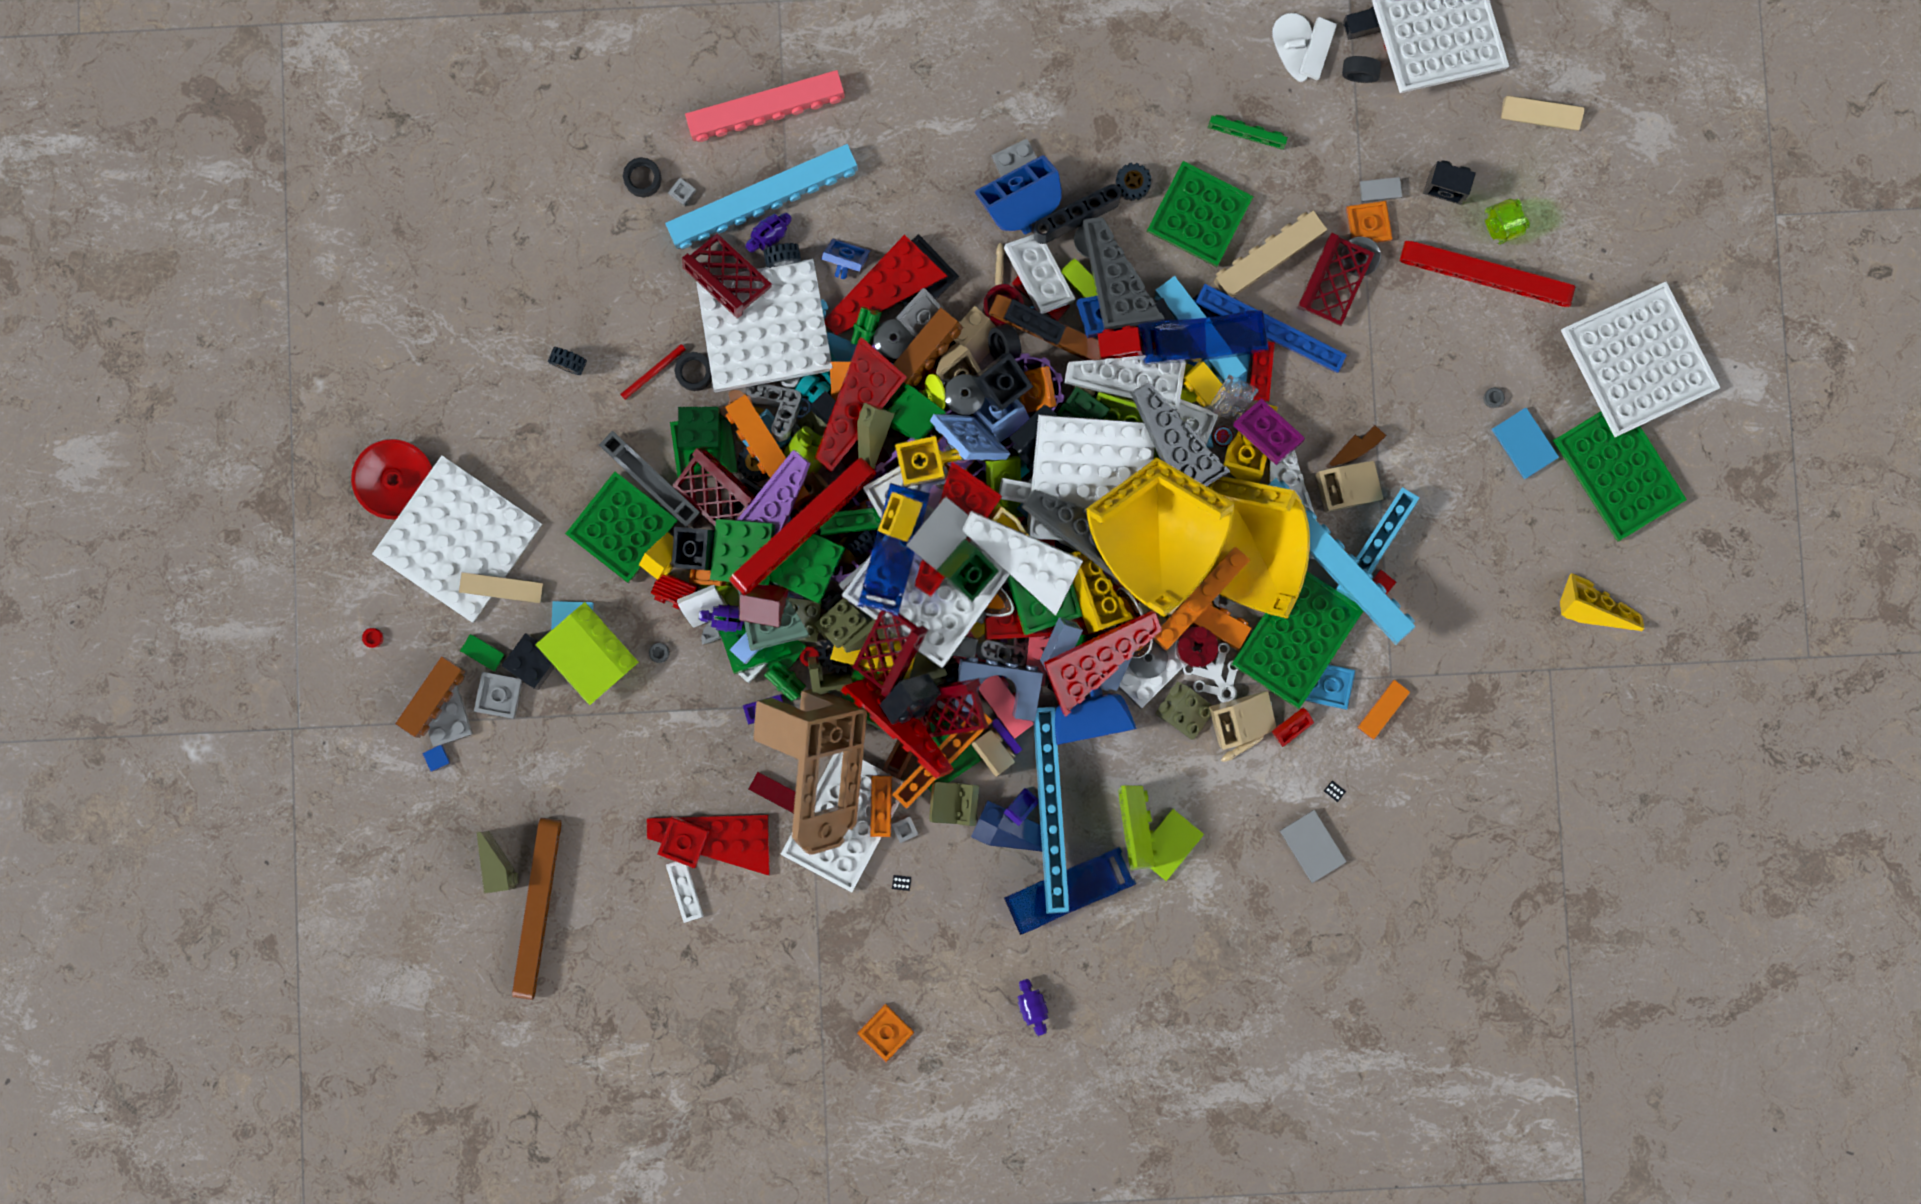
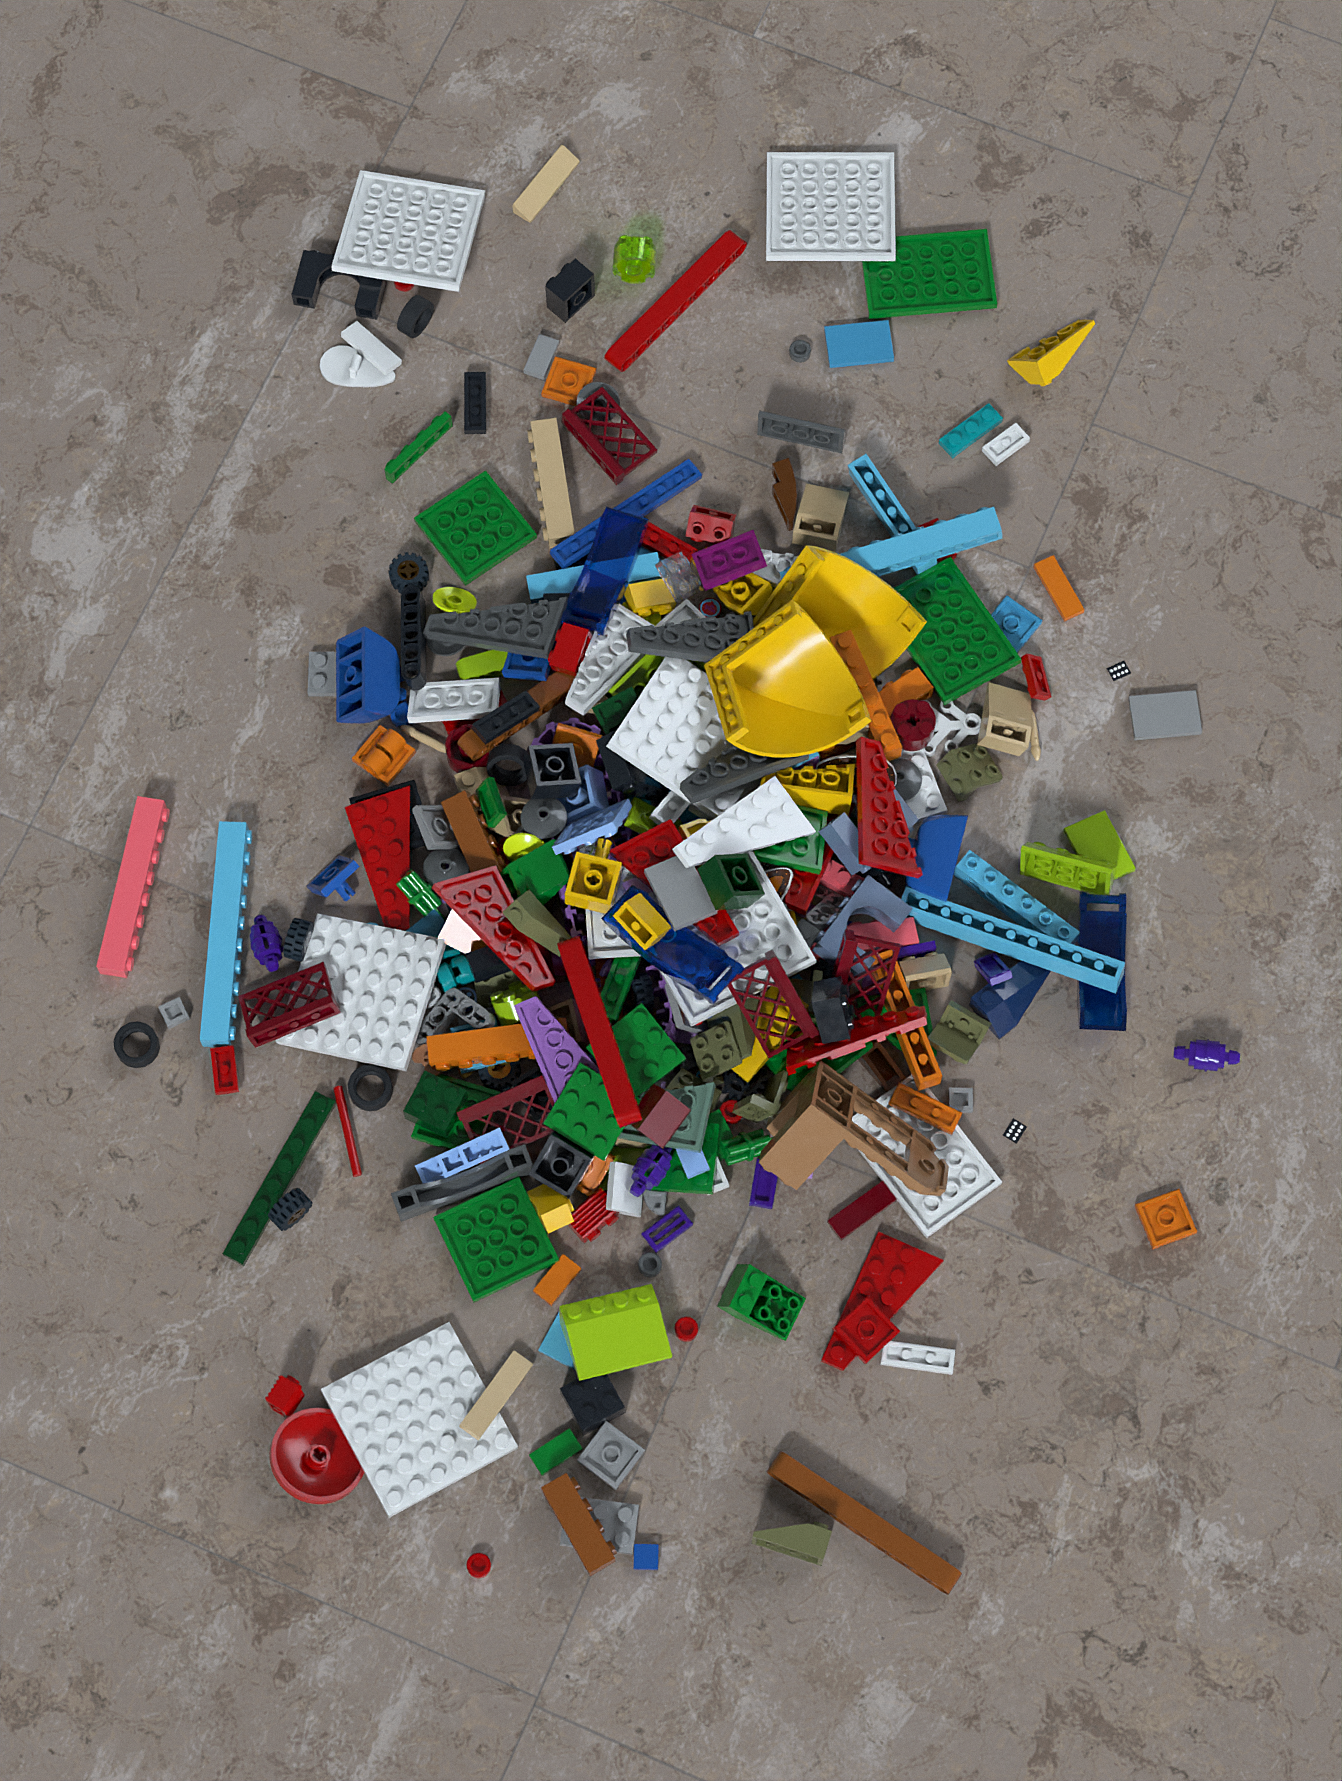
camera: 65 degrees left, 15 degrees down
none -> red plate [210,1045,239,1095]
none -> dark green plate [222,1091,337,1266]
none -> red brick [265,1375,305,1419]
none -> orange plate [352,725,416,786]
none -> blue tile [390,700,413,728]
none -> light blue slope [415,1128,509,1184]
none -> neon yellow dish [432,587,477,614]
none -> black plate [464,372,486,434]
none -> green tile [475,777,507,828]
none -> orange tile [533,1254,582,1307]
none -> dark purple tile [641,1205,693,1254]
none -> red tile [674,1316,698,1342]
none -> red brick [685,505,736,545]
none -> green slope [717,1264,806,1341]
none -> dark grey slope [757,410,846,454]
none -> teal plate [939,403,1003,459]
none -> medium azure brick [954,850,1080,944]
none -> white plate [982,423,1030,466]

